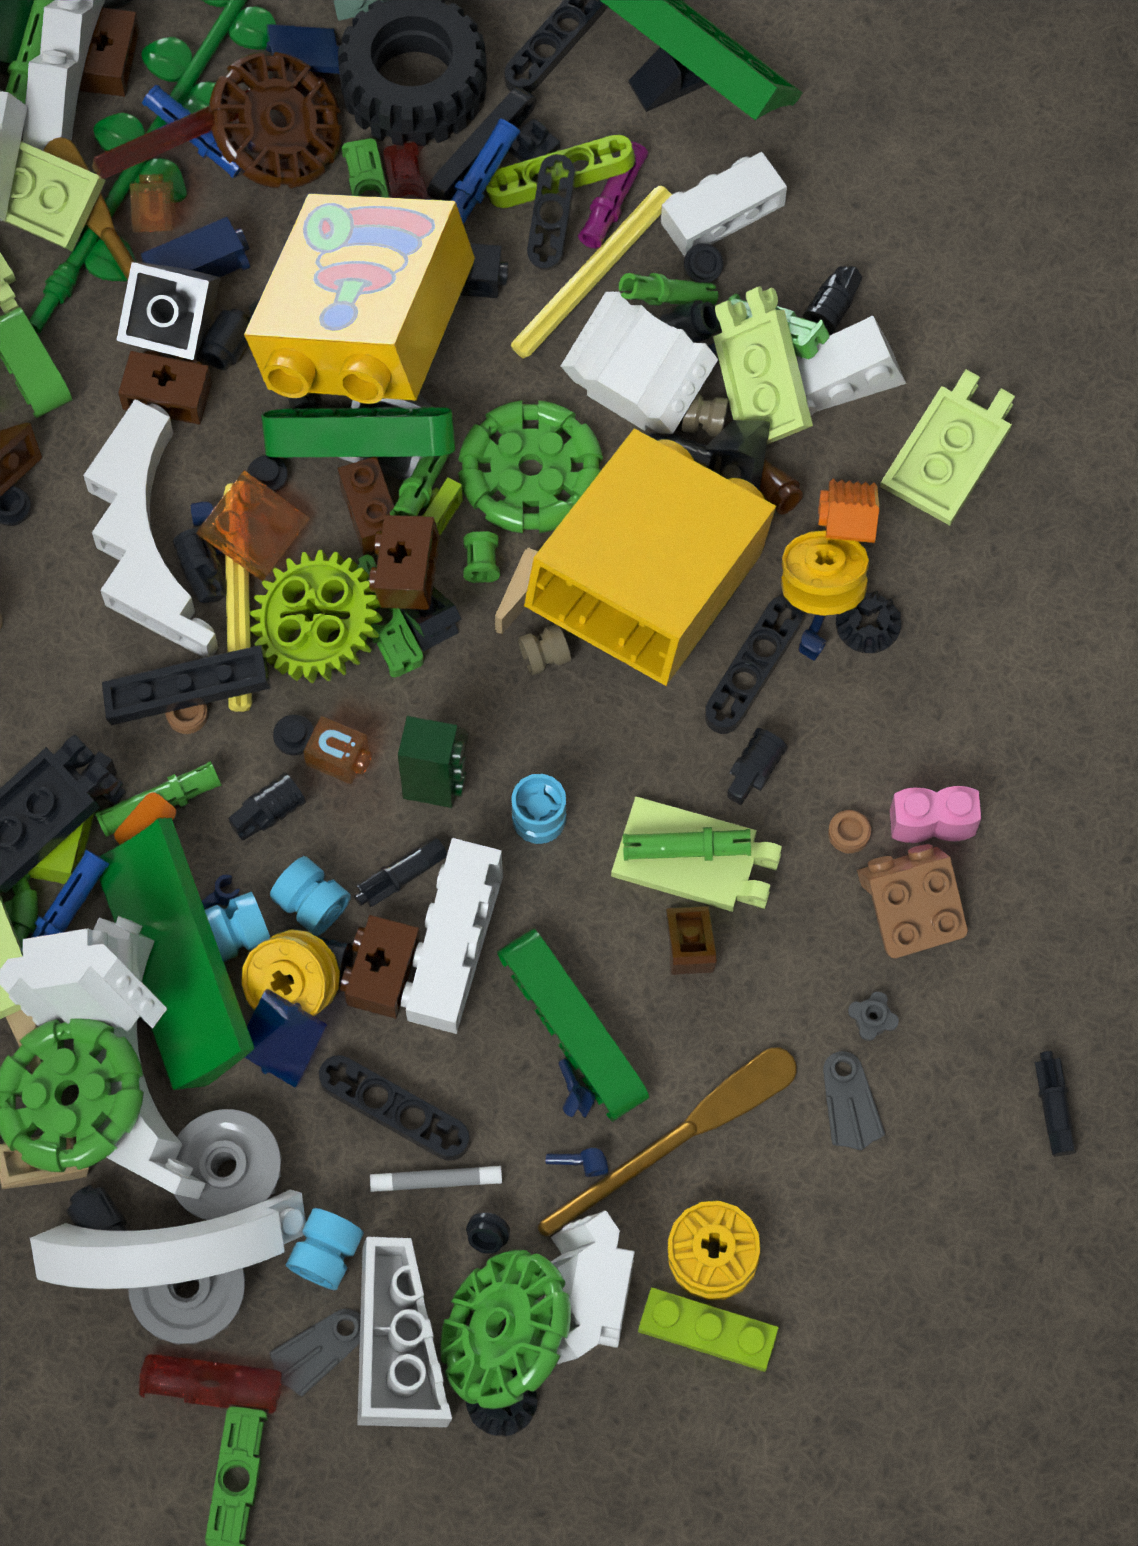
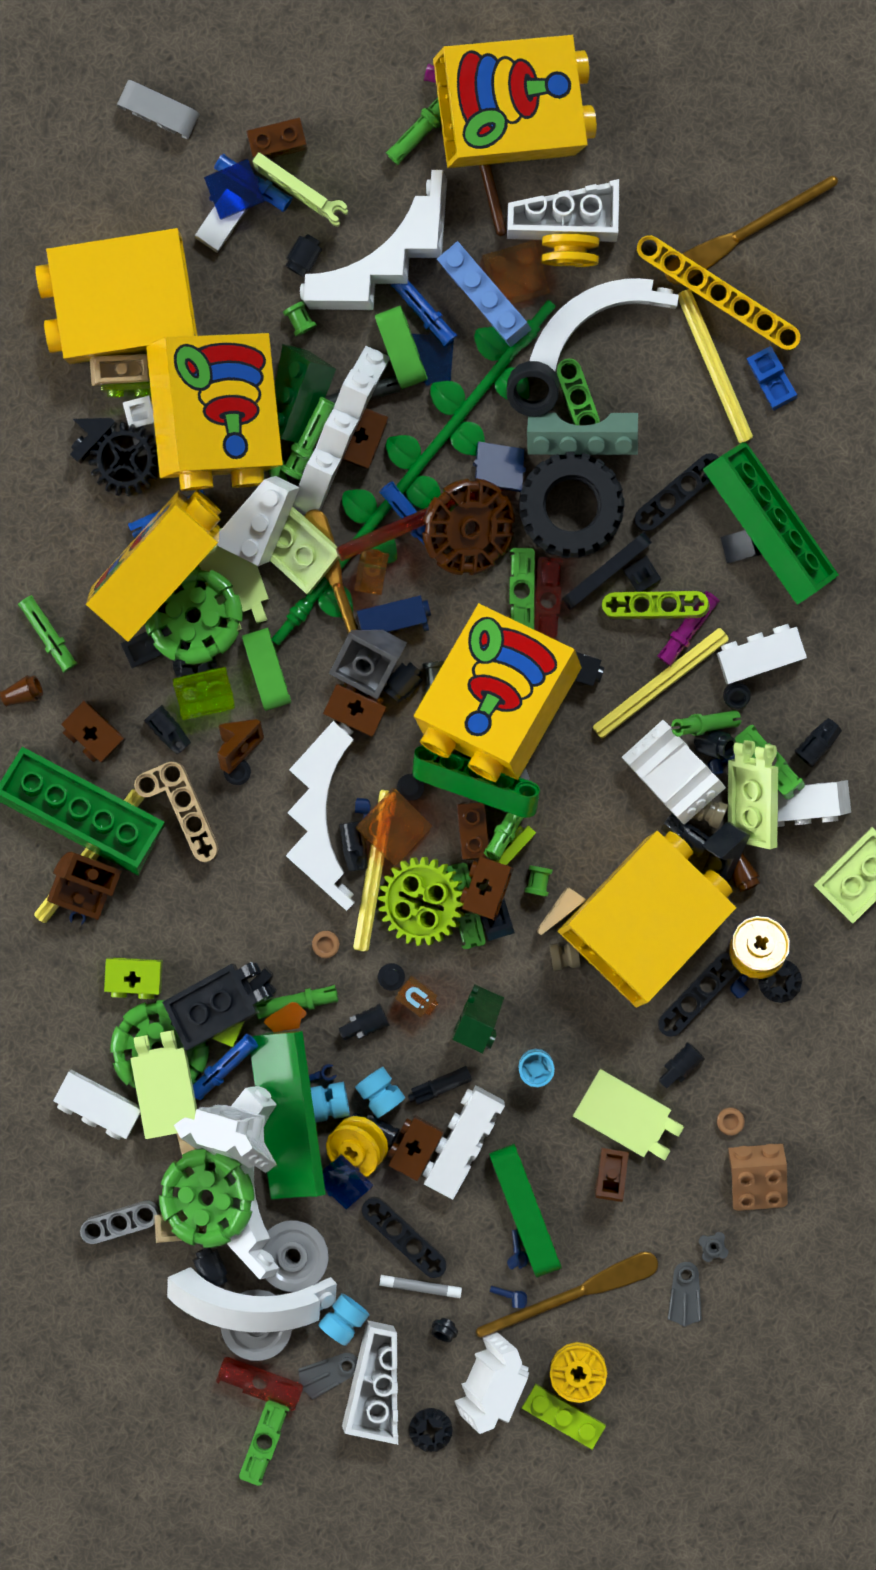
camera: 10 degrees right, 20 degrees up
black plate [102,645,271,725] -> none
bright green plate [440,1250,571,1409] -> none
blue pin [451,119,521,225] -> none
bright green plate [458,400,603,533] -> none
black beam [527,154,576,270] -> none
bright green pin [623,827,751,861] -> none
orange brick [818,478,879,543] -> none
bright pink brick [890,786,981,843] -> none
black piece [1035,1051,1077,1157] -> none

